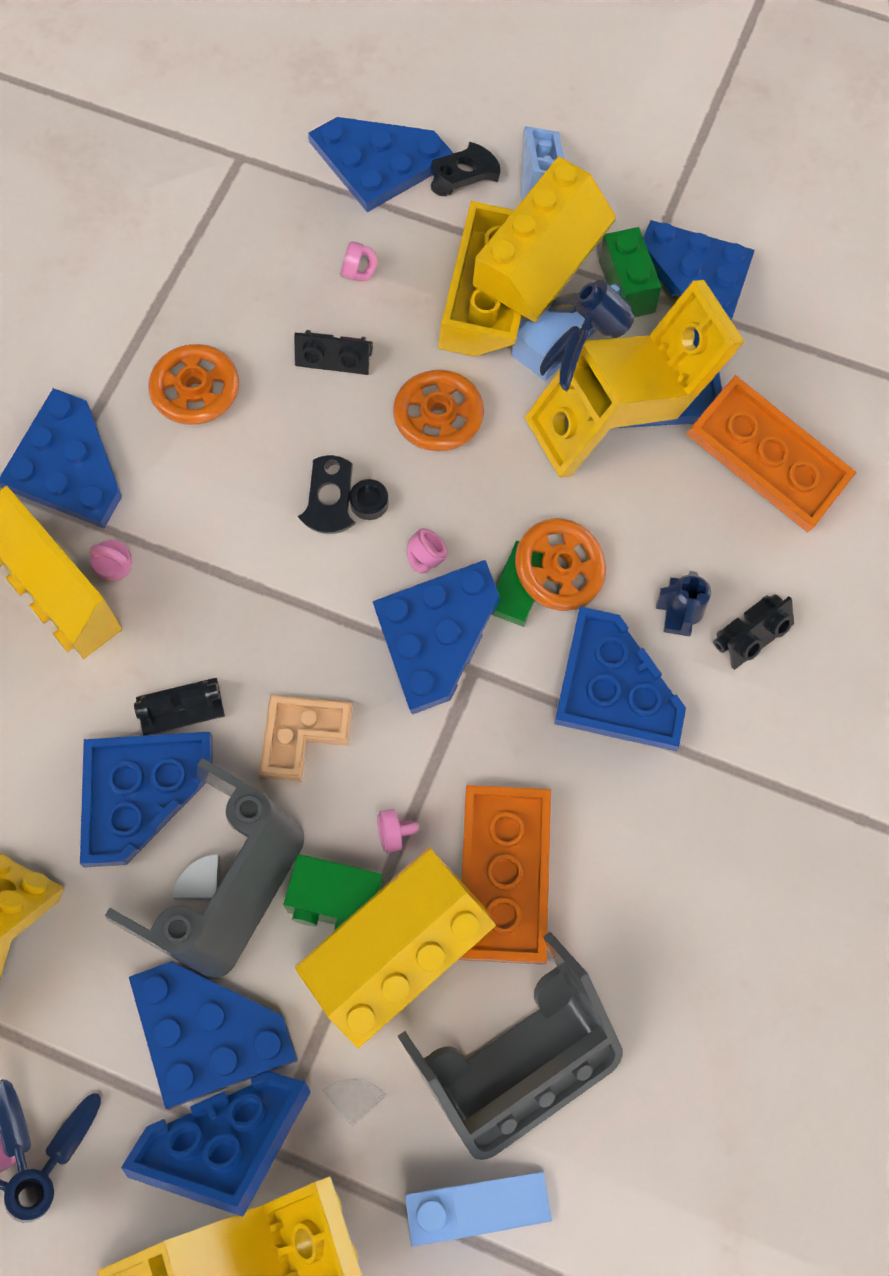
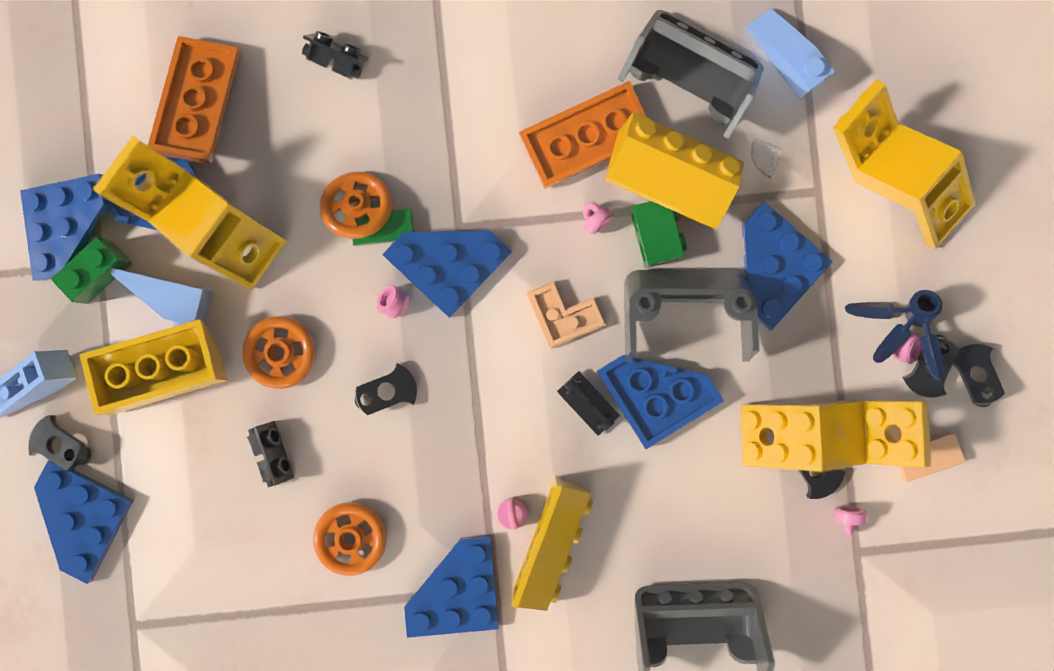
camera: 115 degrees left, 20 degrees up
blue plate [121,1071,311,1217] -> none
white tile [173,854,220,901] -> none
bright pink tile [340,241,377,281] -> none
black tile [349,479,389,520] -> none
yellow slope [472,156,616,323] -> none
dark blue plant [540,280,635,392] -> none
blue plate [554,606,686,752] -> none
dark blue piece [656,571,711,637] -> none

